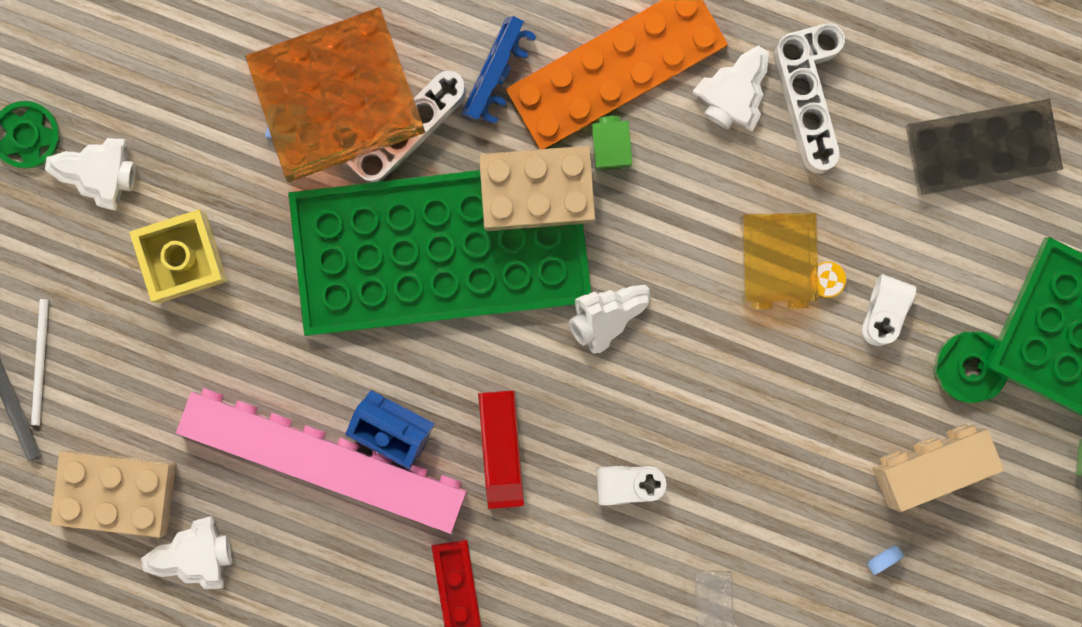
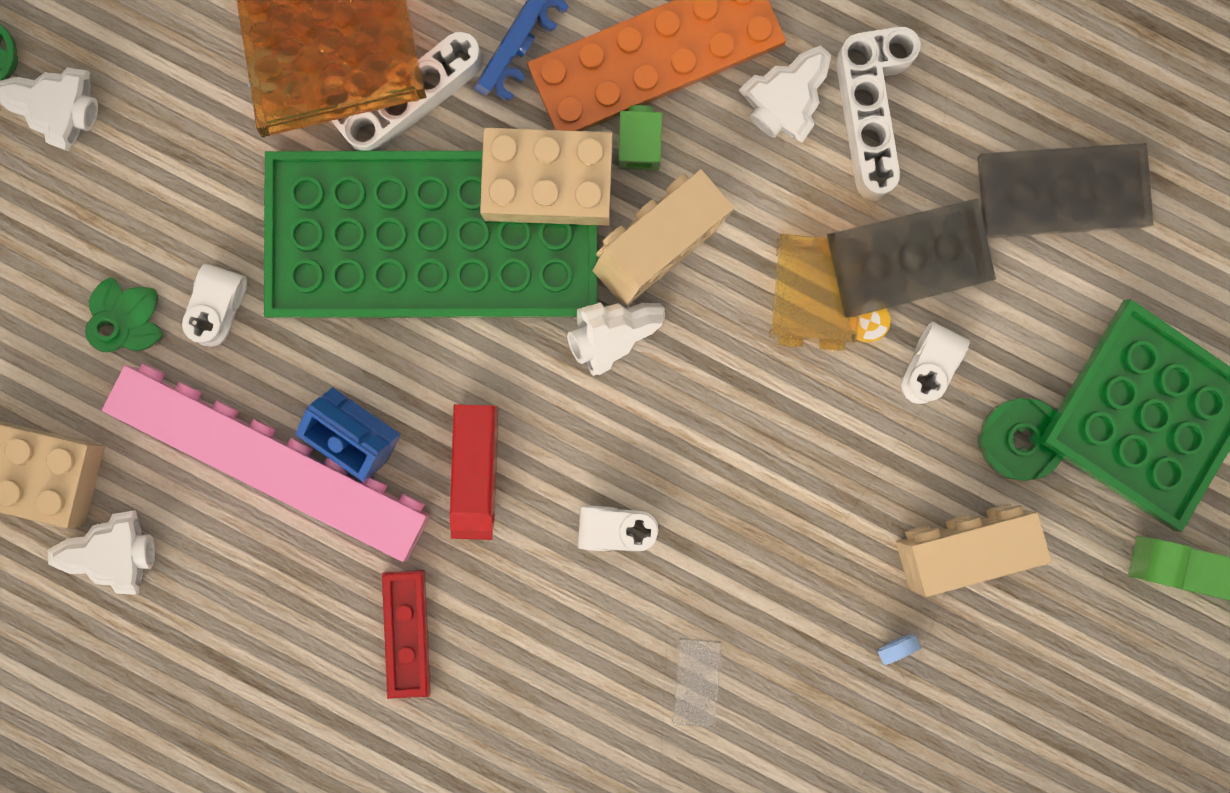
camera: 10 degrees right, 0 degrees up
light yellow brick [129,210,228,304] -> none
none -> green plate [85,277,163,352]
none -> white piece [182,263,247,347]
none -> tan brick [592,169,735,307]
none -> clear smoke plate [827,198,996,318]

